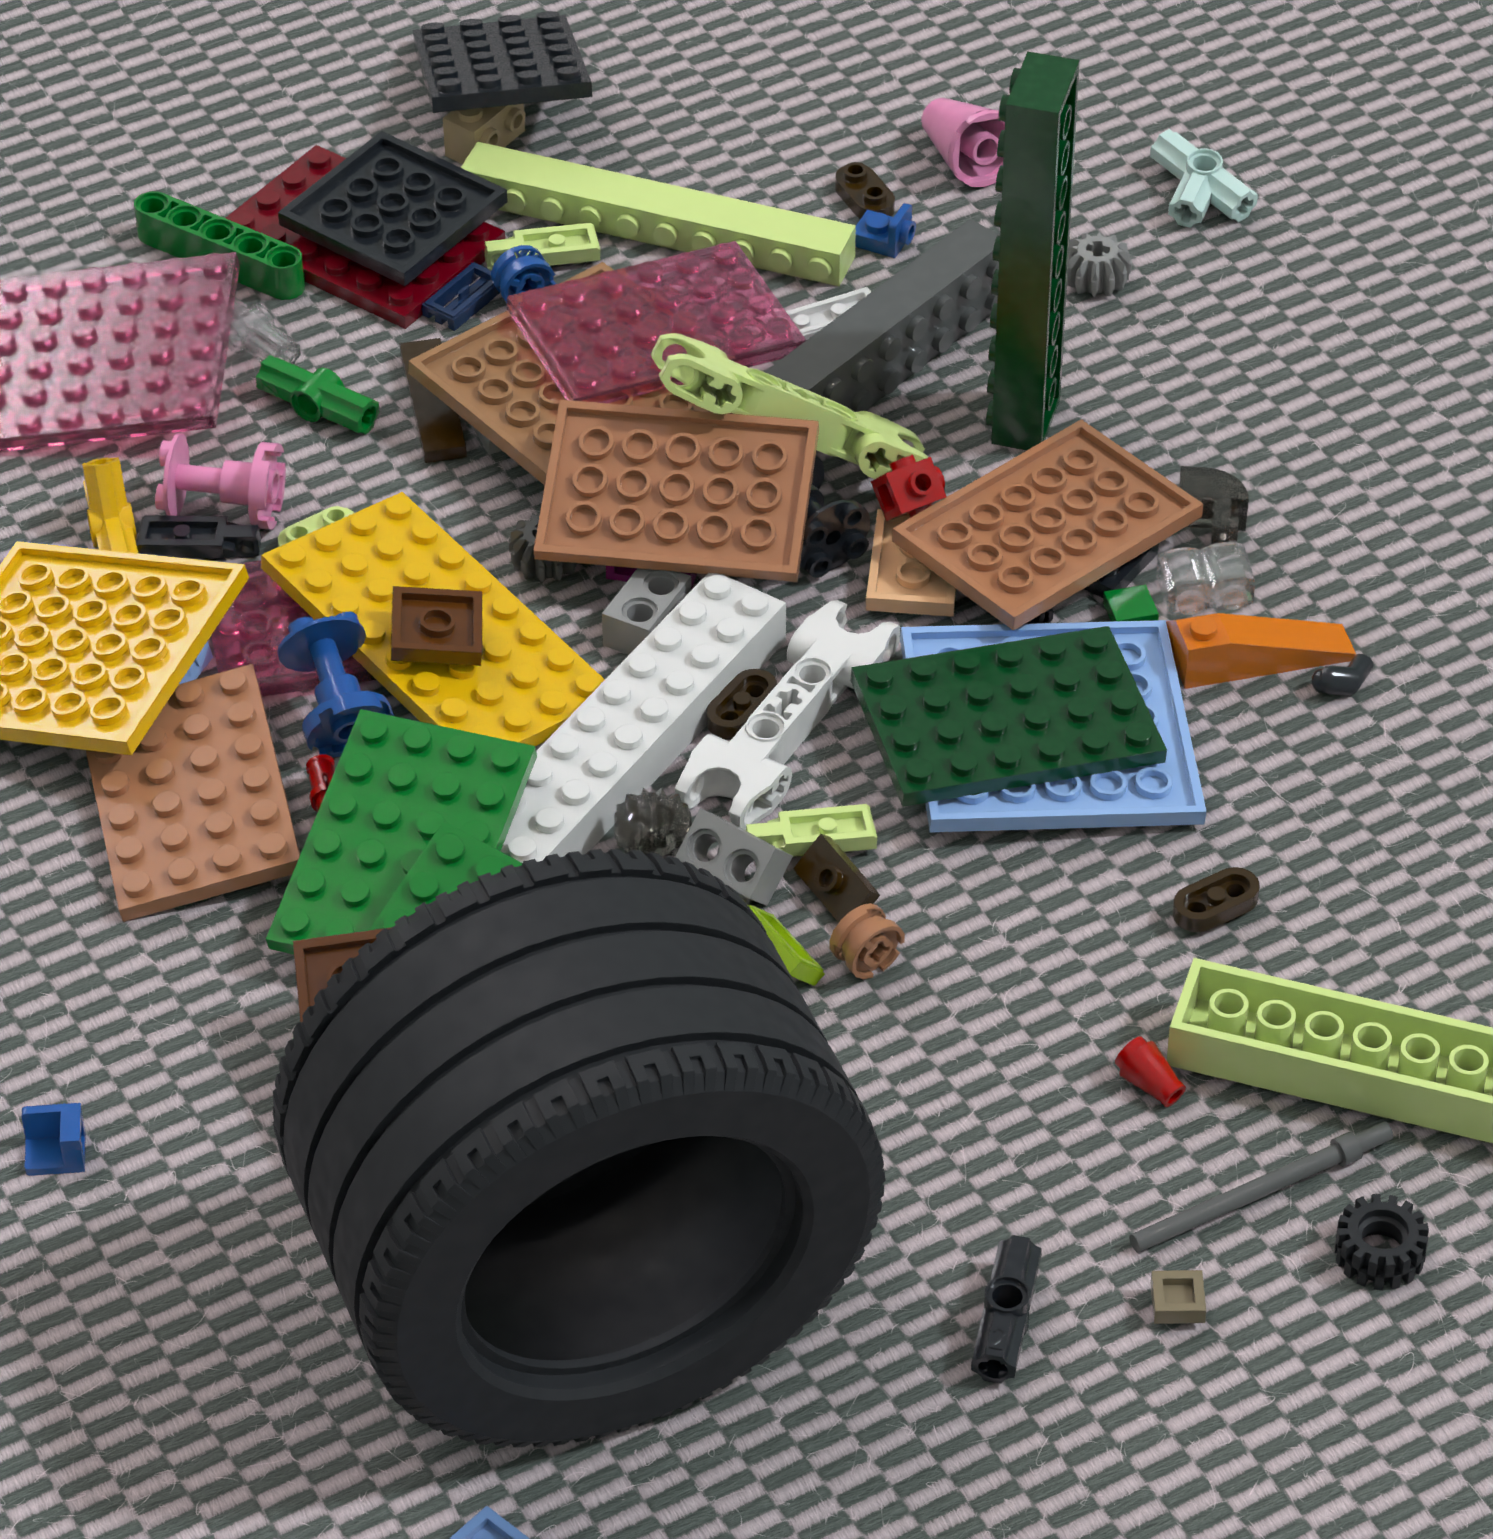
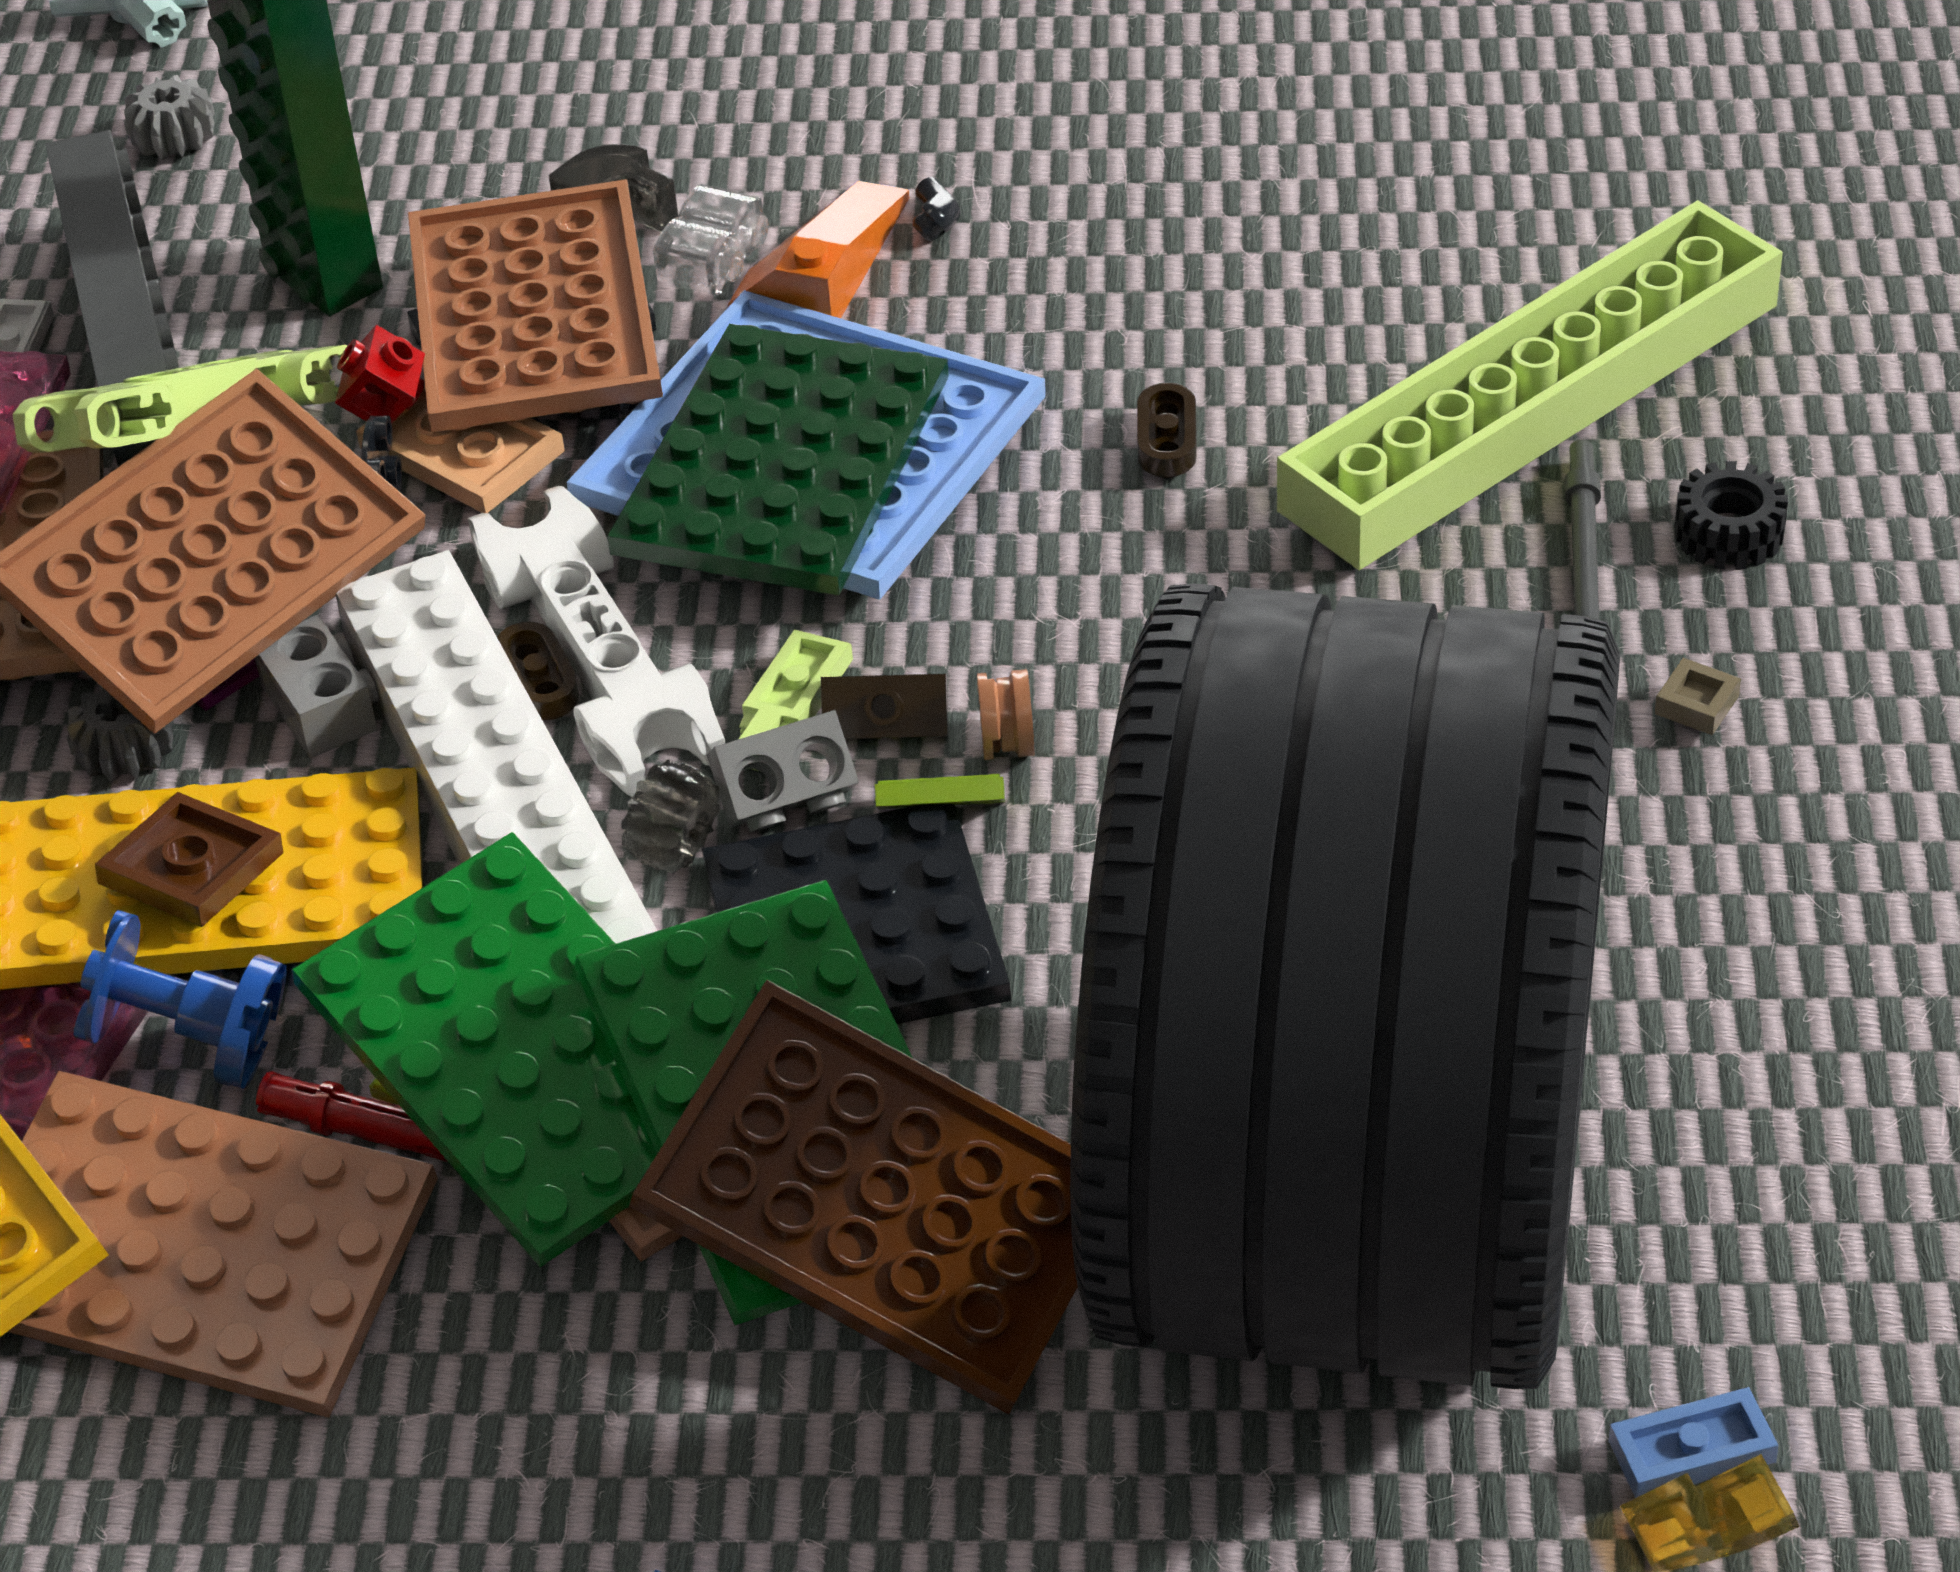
camera: 55 degrees left, 0 degrees up
black piece [971,1235,1042,1384] -> none
green tile [1103,584,1159,622] -> none
red cone [1115,1036,1186,1107] -> none

